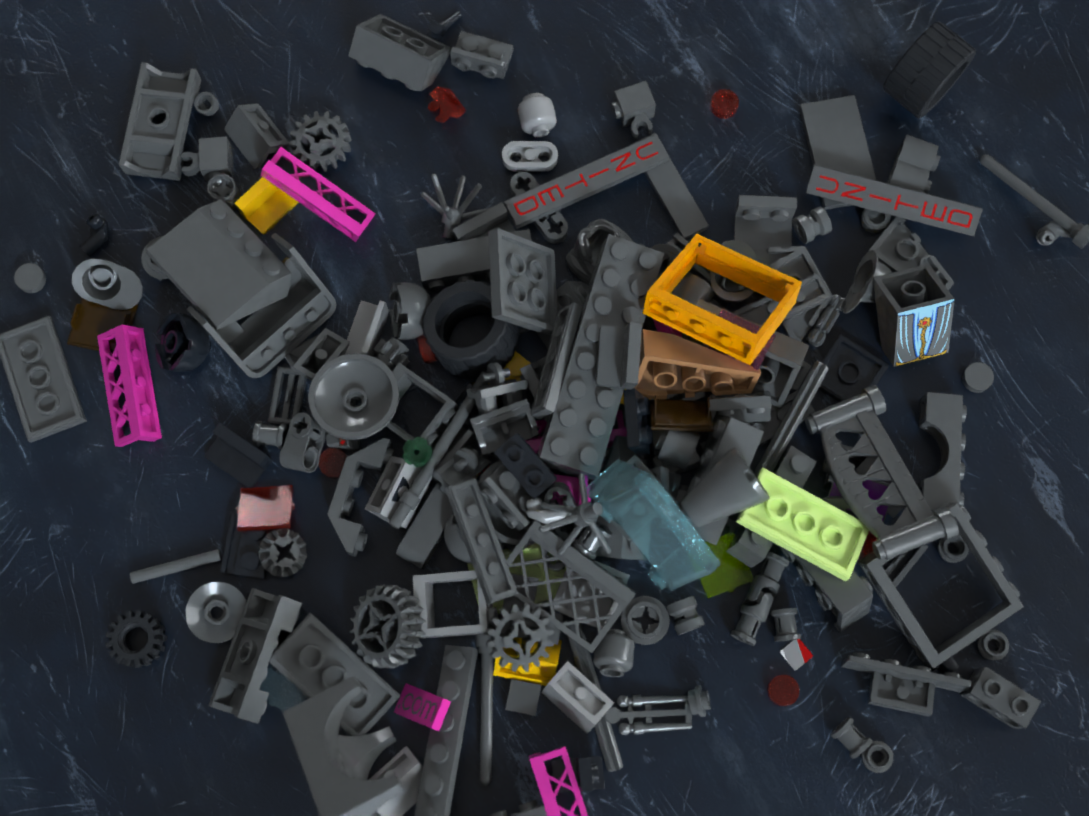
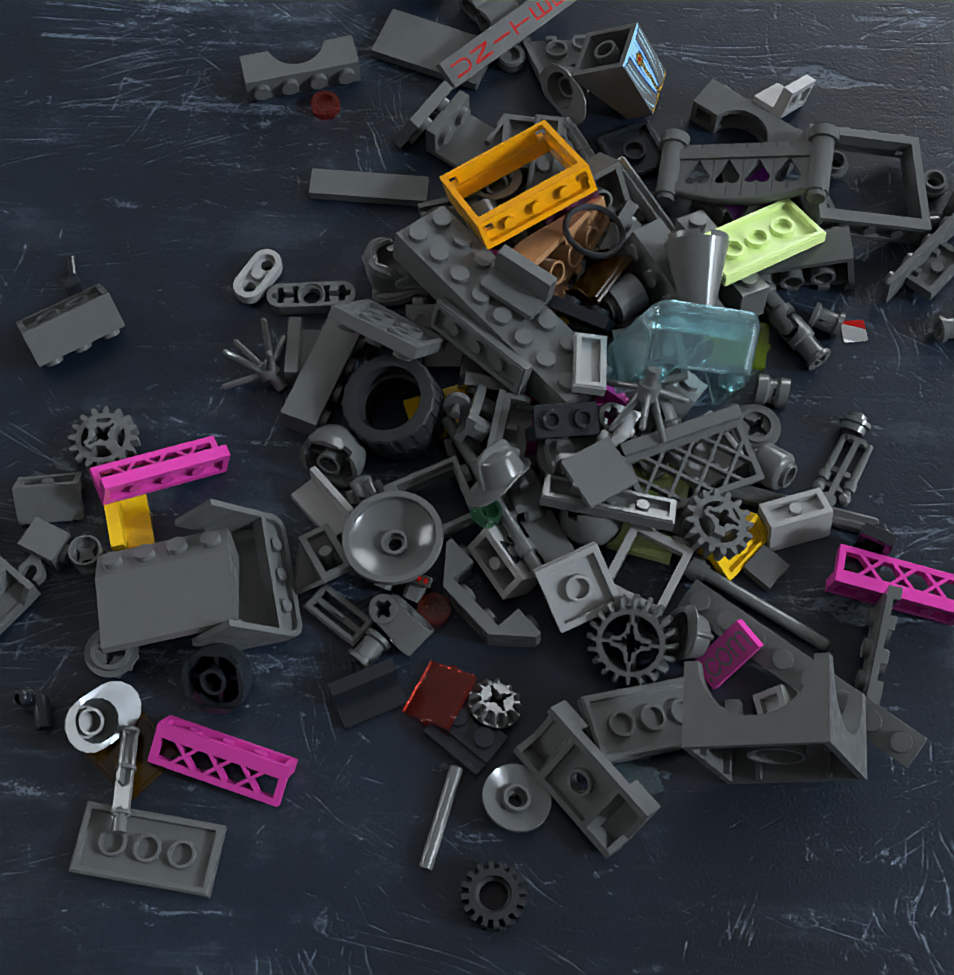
camera: 60 degrees left, 10 degrees down
dark grey tile [14,263,46,293] -> none
clear red tile [418,335,438,364] -> none
clear red tile [427,86,466,123] -> none
dark grey bracket [450,31,514,79] -> none
dark grey tile [504,134,669,229] -> none
light grey head [518,93,557,137] -> none
dark grey brick [611,81,656,139] -> none
clear red tile [767,675,800,706] -> none
dark grey wheel [793,206,832,244] -> none
dark grey tile [962,362,994,393] -> none
none -> dark grey piece [110,725,141,835]
none -> dark grey arch [239,35,361,102]
none -> dark grey plate [392,80,453,149]
none -> dark grey piece [465,439,531,508]
none -> light grey plate [533,541,620,633]
none -> dark grey piece [559,437,638,510]
none -> black tyre [562,203,626,259]
none -> light grey tile [571,332,607,396]
none -> dark grey piece [667,605,714,661]
none -> light grey panel [752,74,816,119]

